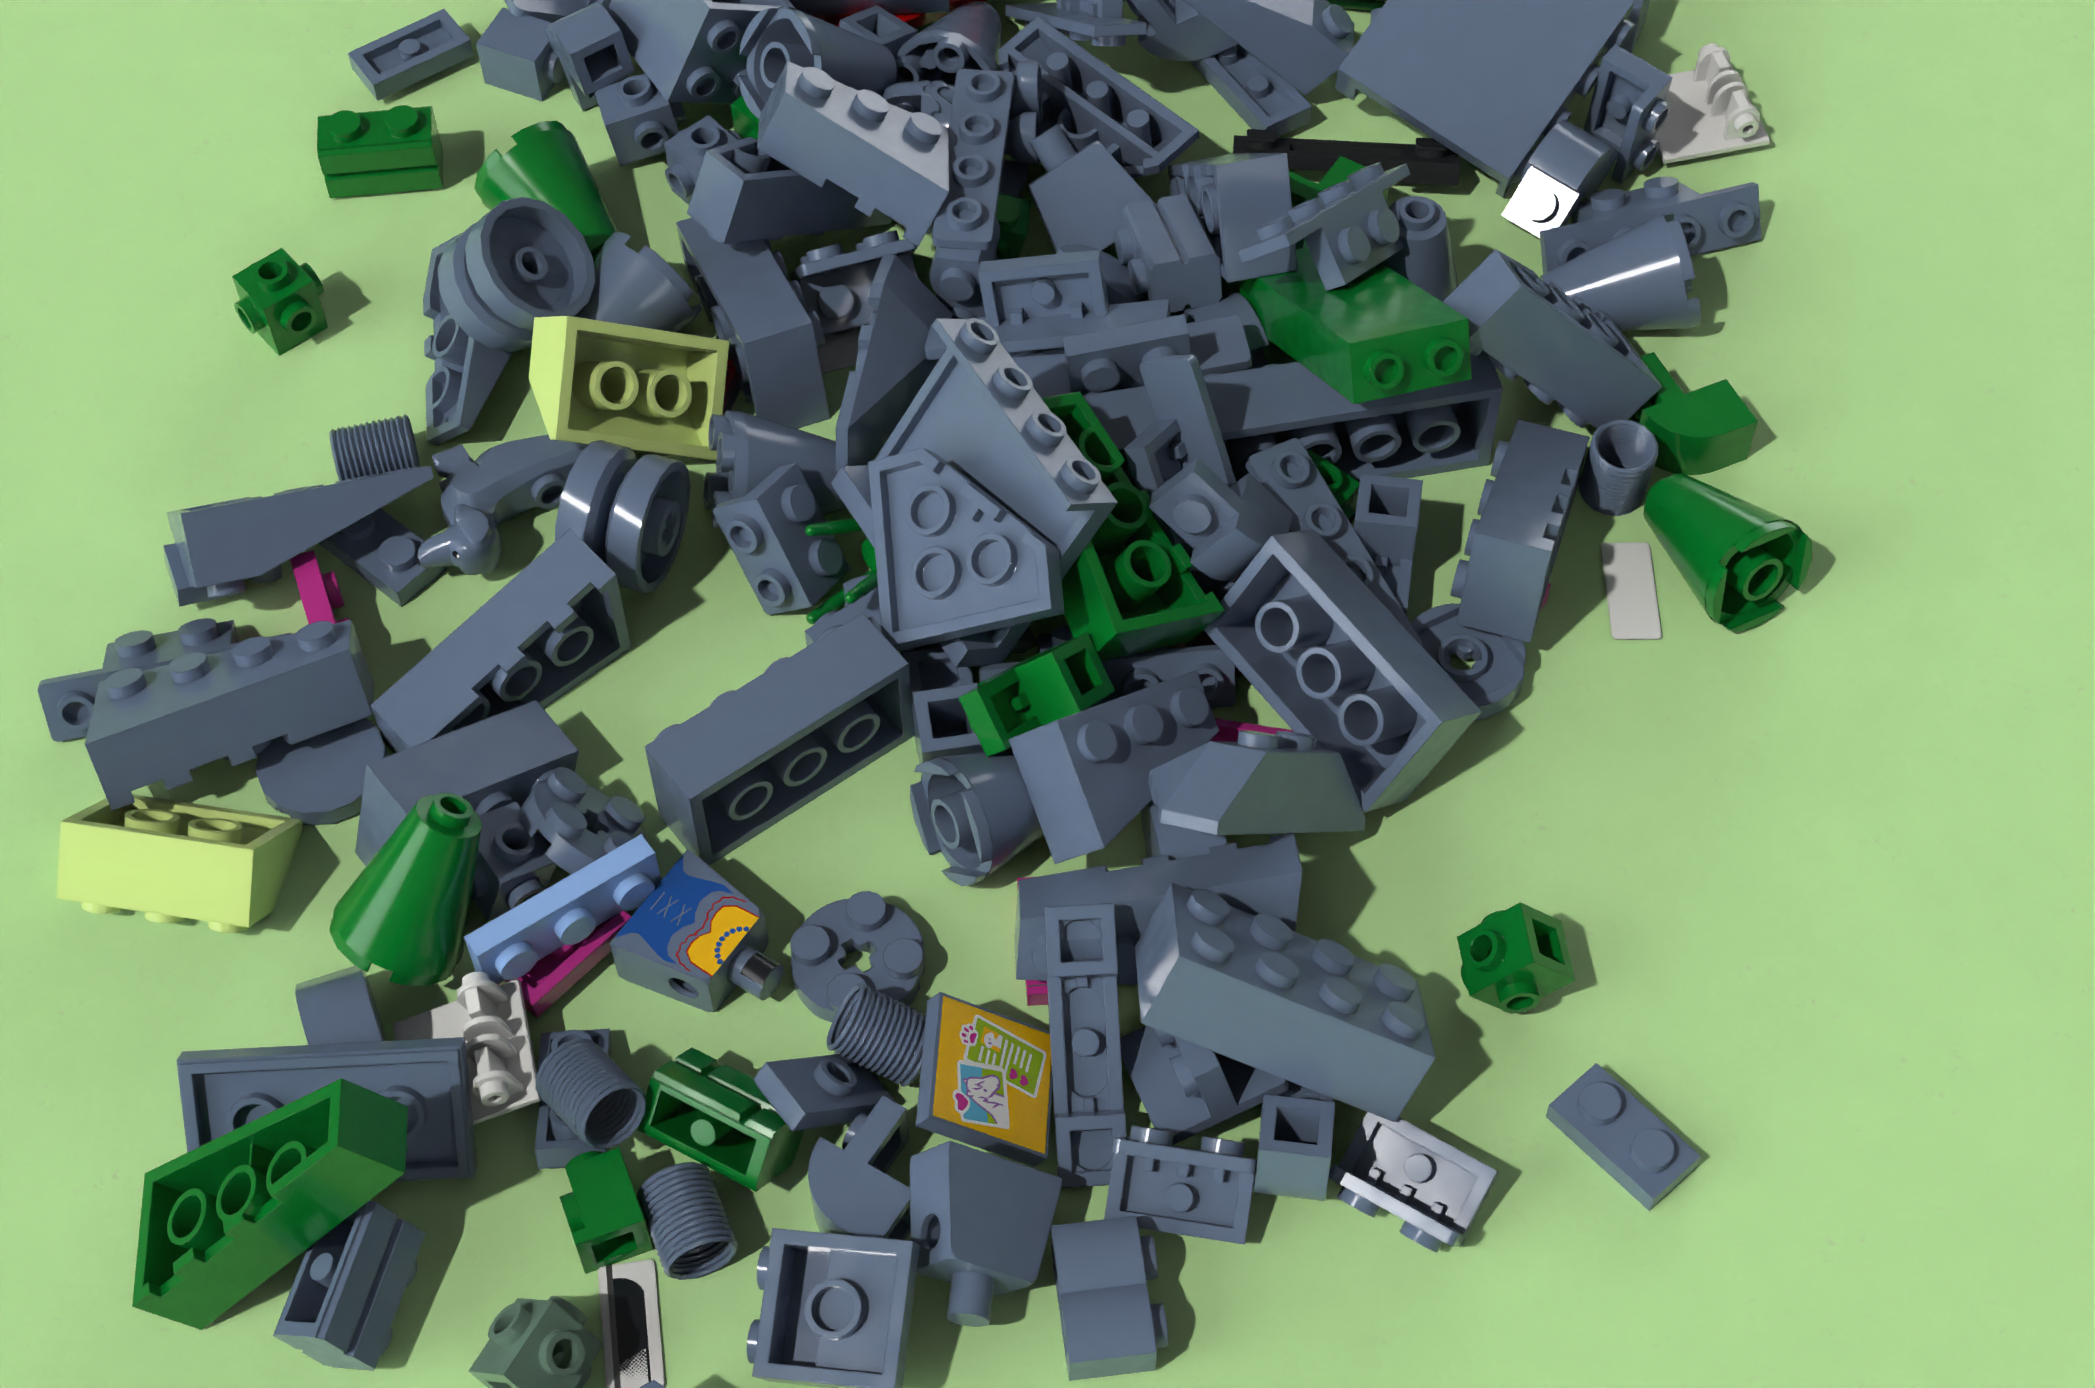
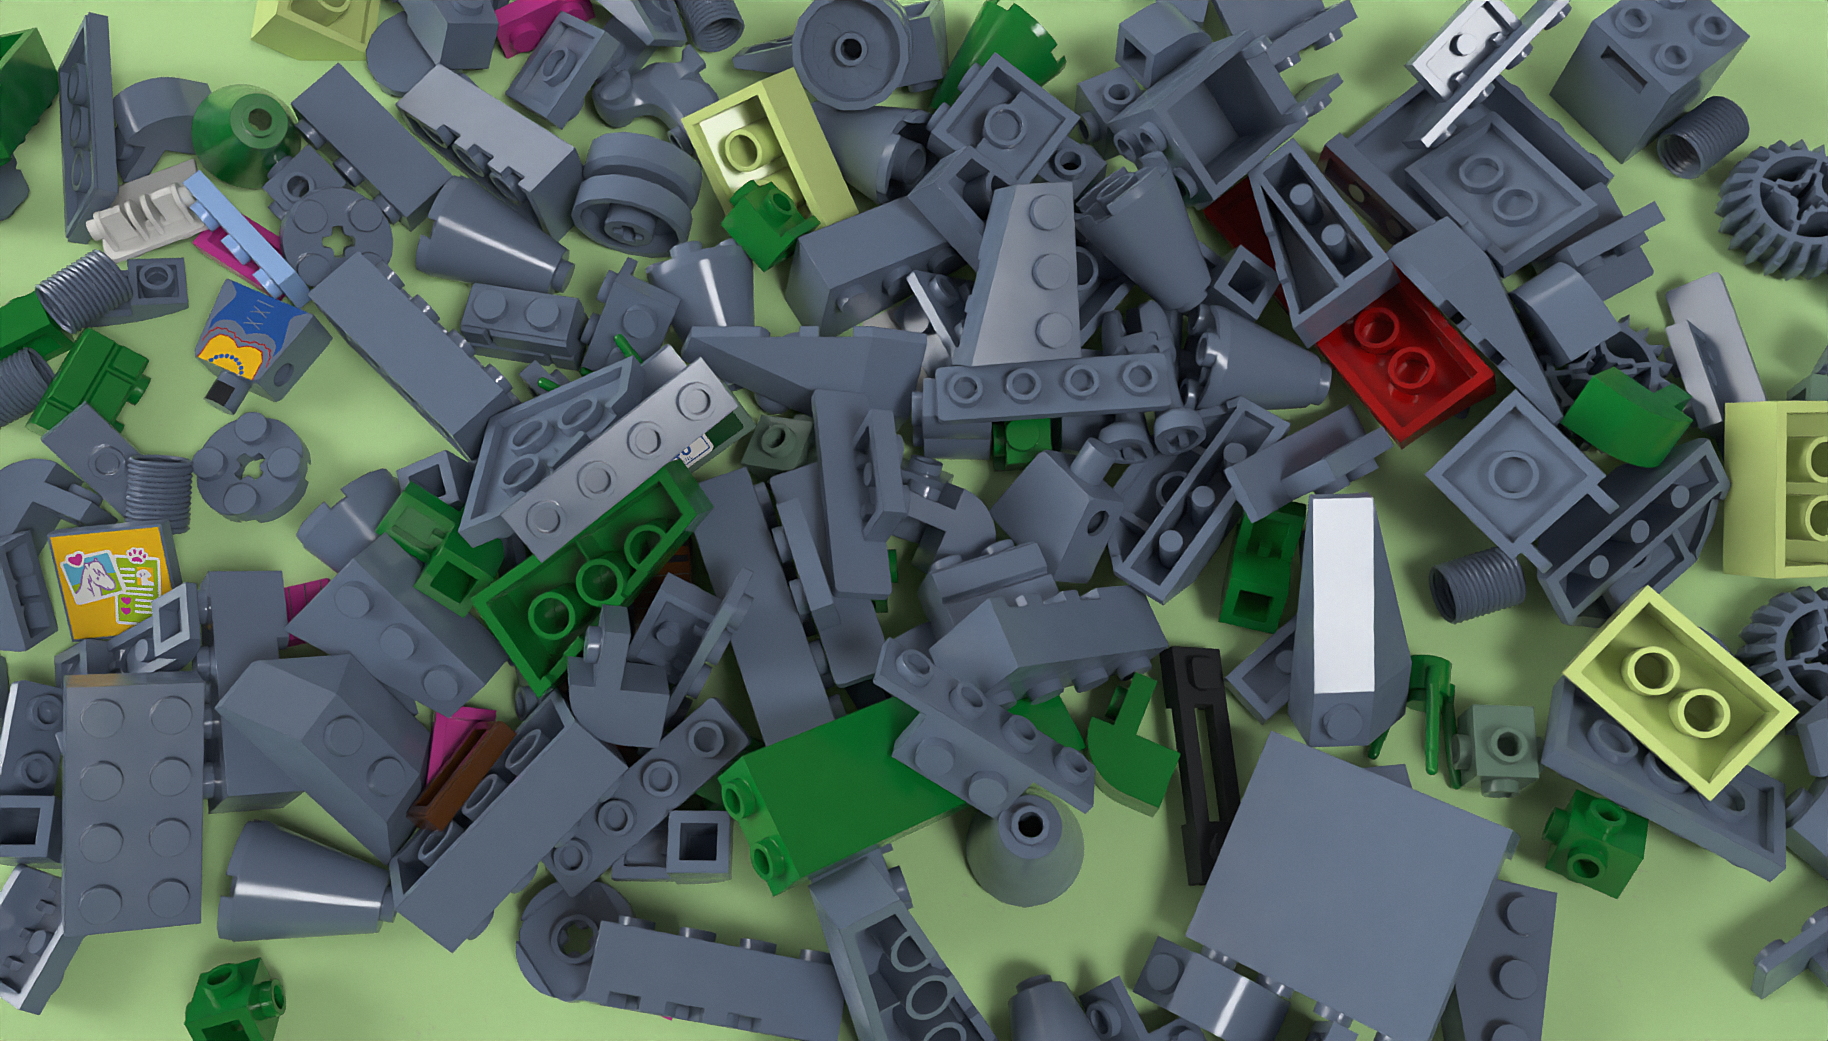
camera: 85 degrees right, 15 degrees up
none -> sand blue cone [217,819,397,942]
none -> reddish brown tile [406,721,517,832]
none -> sand blue cone [416,175,575,295]
none -> sand blue brick [460,283,589,371]
none -> sand blue plate [505,11,621,130]
none -> green brick [720,180,821,272]
none -> sand blue plate [926,52,1081,184]
none -> green brick [1218,501,1306,634]

